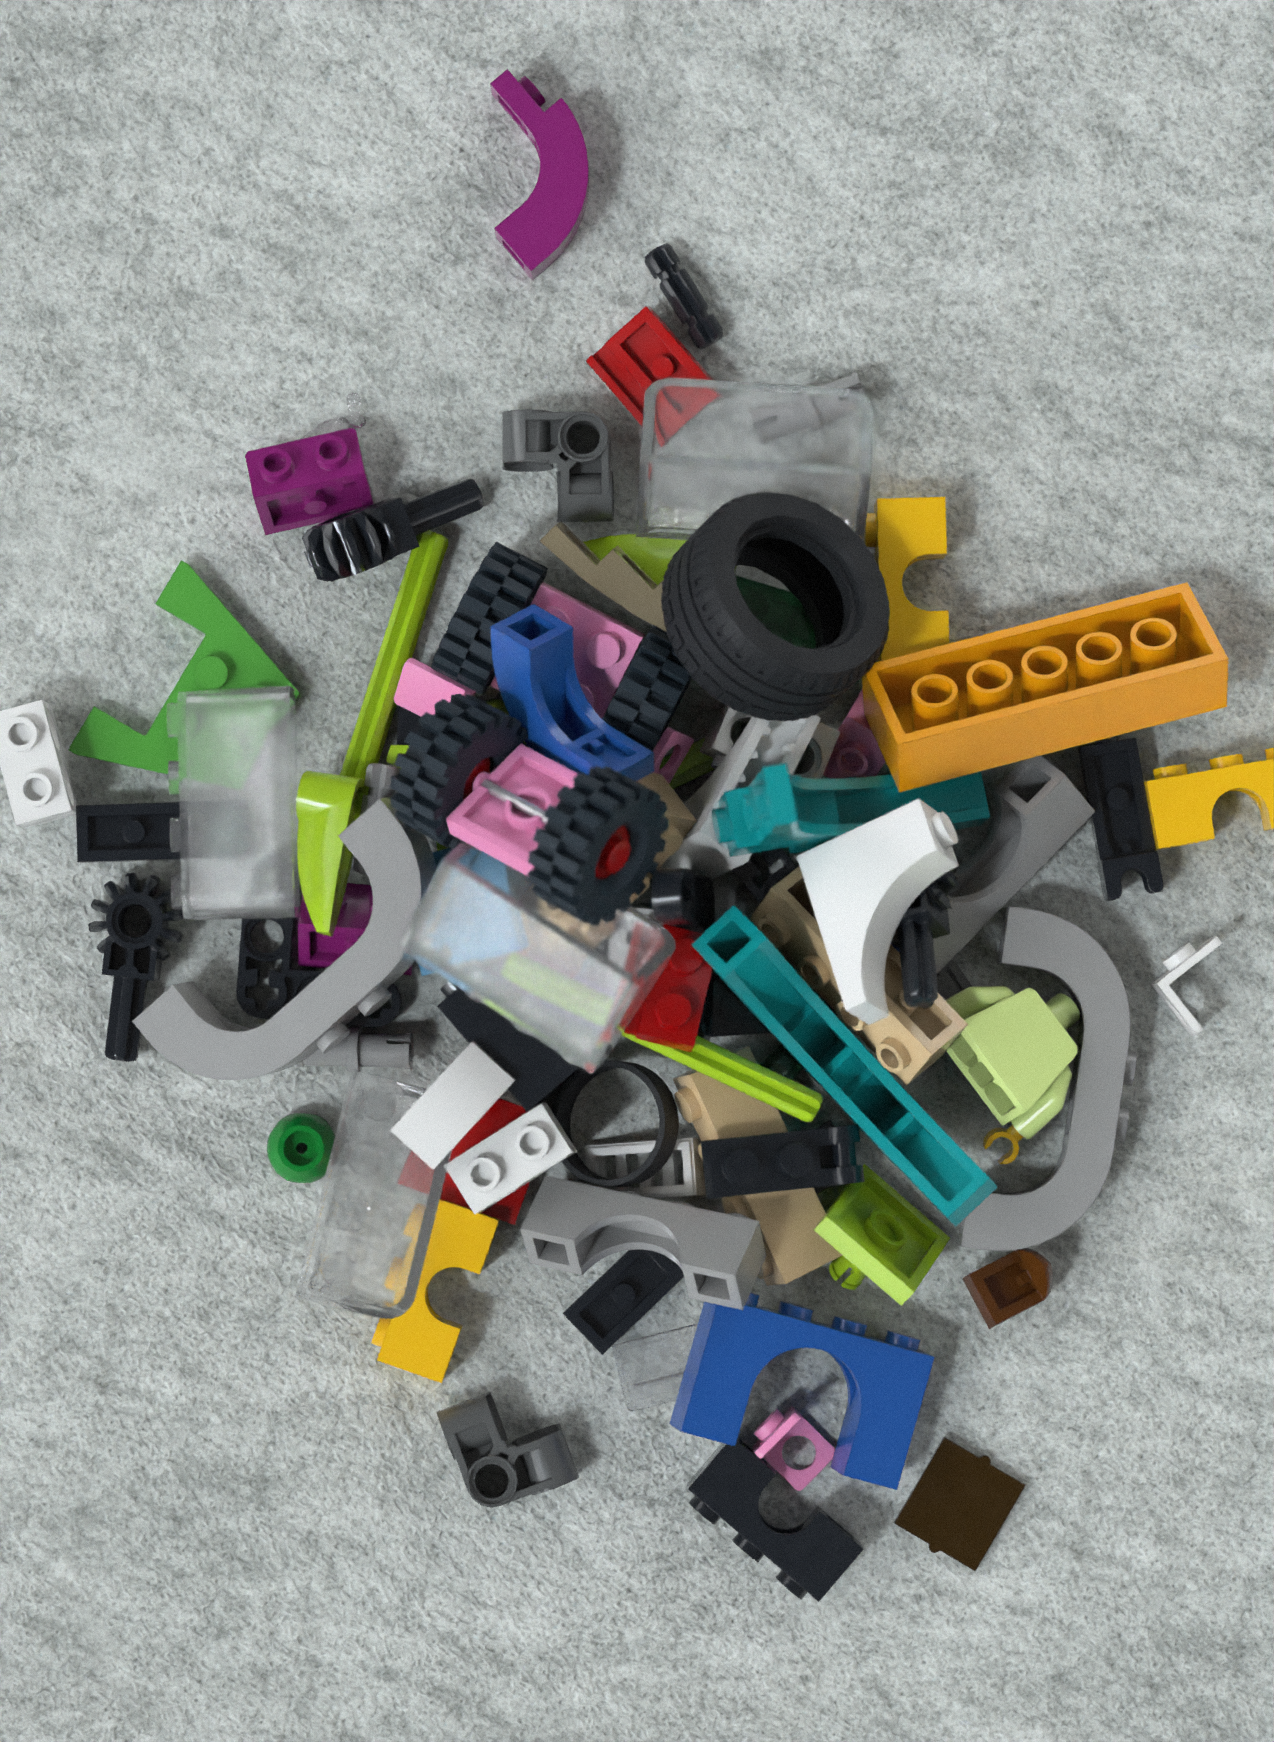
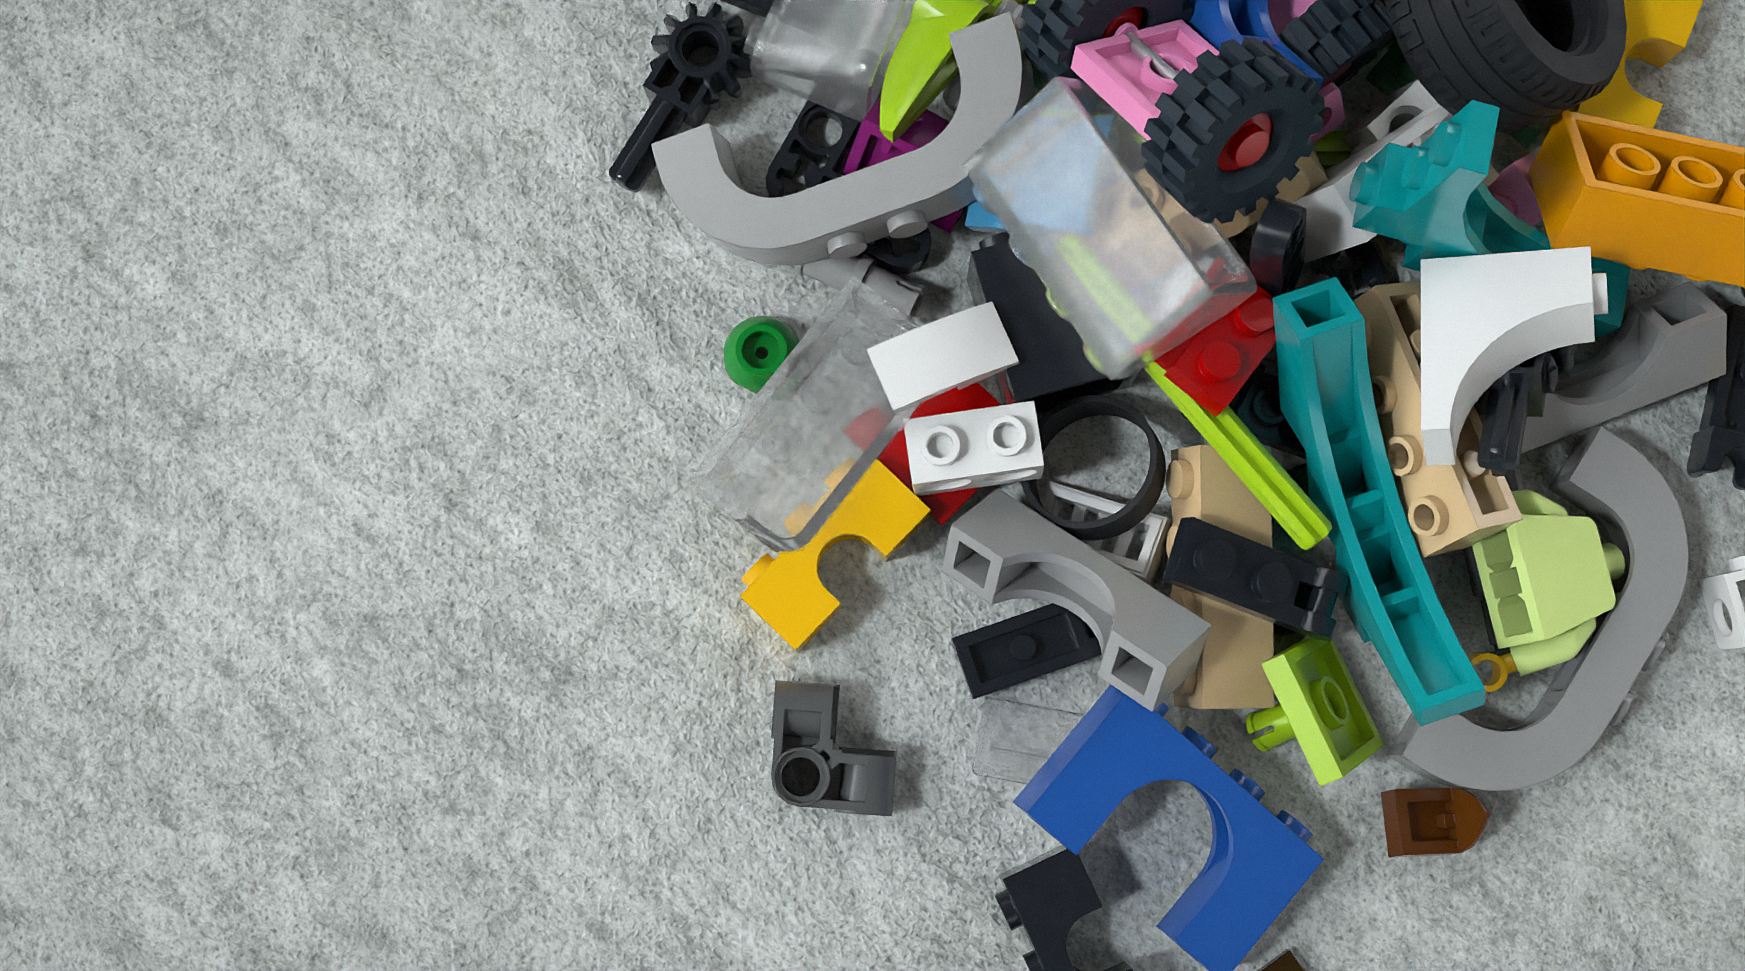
camera: 25 degrees right, 5 degrees down
bright pink bracket [752,1406,835,1491] -> none

